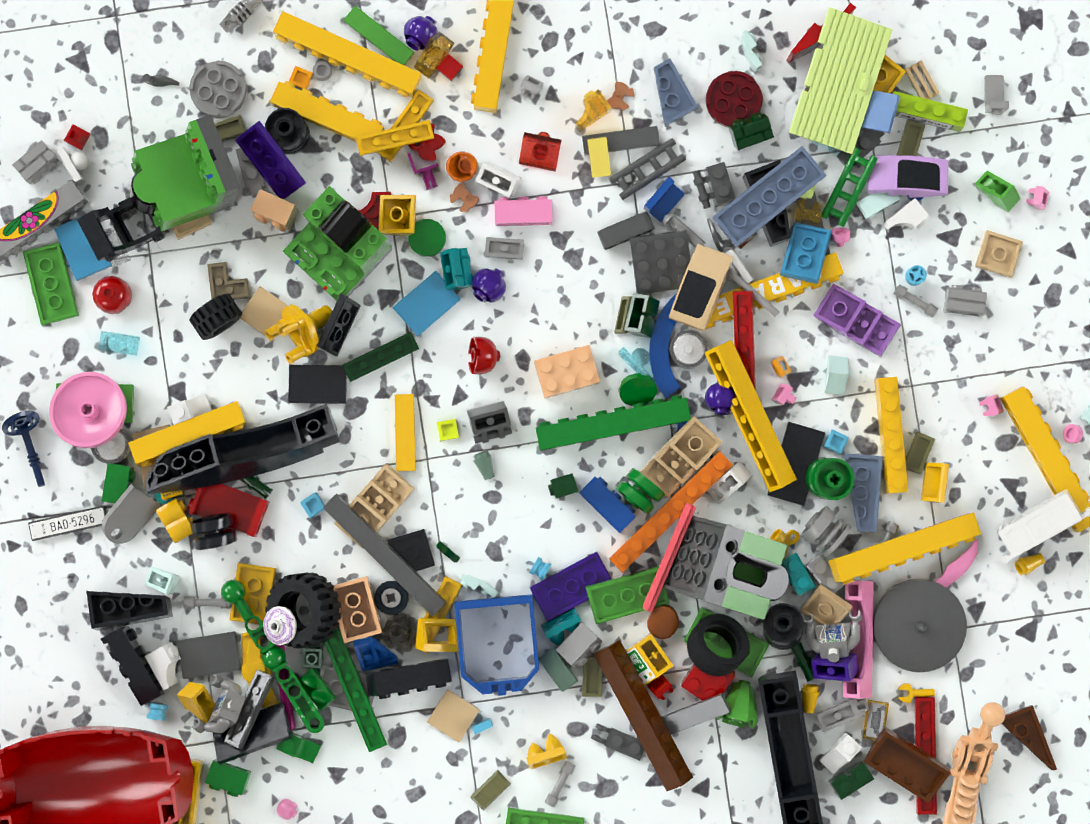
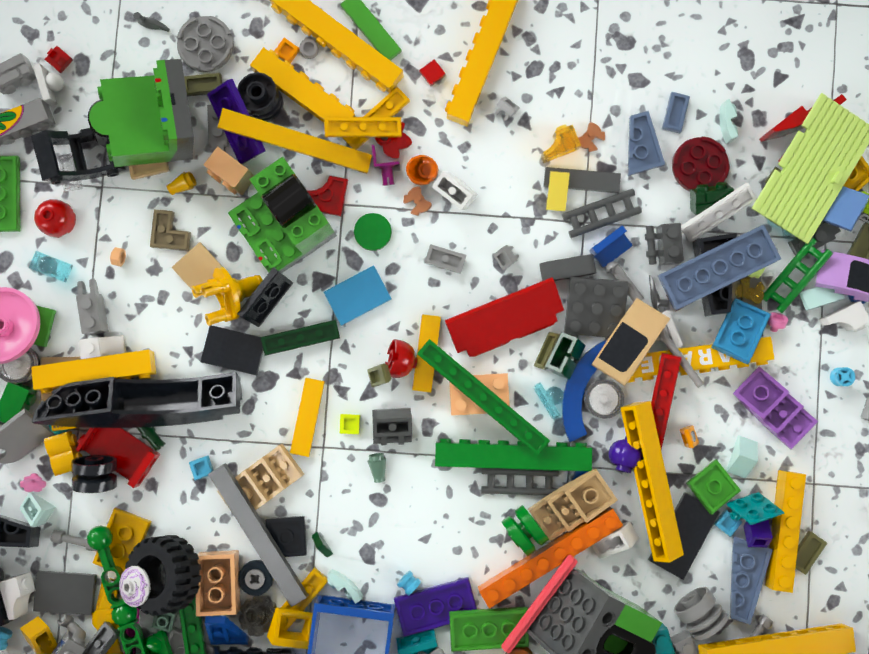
camera: 15 degrees right, 0 degrees up
dark azure tile [54,215,112,281] -> none
black tyre [189,294,242,340] -> none
yellow slope [378,195,416,237] -> none
dark purple plant [404,16,439,51] -> none
clear yellow arch [414,32,454,79] -> none
teal brick [440,248,473,290] -> none
dark purple plant [472,268,506,303] -> none
bright pink brick [494,196,552,226] -> none
clear red tile [519,132,562,172] -> none
dark green piece [548,473,578,499] -> none
blue brick [579,476,636,533] -> none
green tile [618,373,657,406] -> none
yellow piece [770,529,800,558] -> none
bright pink tile [771,383,797,405] -> none
green wheel [805,457,855,500] -> none
light grey bar [893,284,939,318] -> none
yellow tile [920,463,950,503] -> none
none -> bright pink plant [20,473,46,492]
none -> light grey hinge [76,278,109,335]
none -> light nougat tile [110,247,126,267]
none -> yellow cone [166,171,197,195]
none -> yellow tile [217,108,372,174]
none -> olive tile [367,363,391,388]
none -> yellow tile [412,314,441,393]
none -> green tile [417,339,550,456]
none -> red slope [445,277,564,357]
none -> dark grey bar [481,468,559,496]
none -> light grey tile [493,245,519,271]
none -> sand blue tile [662,92,690,134]
none -> white tile [681,183,757,243]
none -> bright green tile [686,459,741,514]
none -> teal hinge [726,492,784,525]
none -> dark purple brick [743,520,773,548]

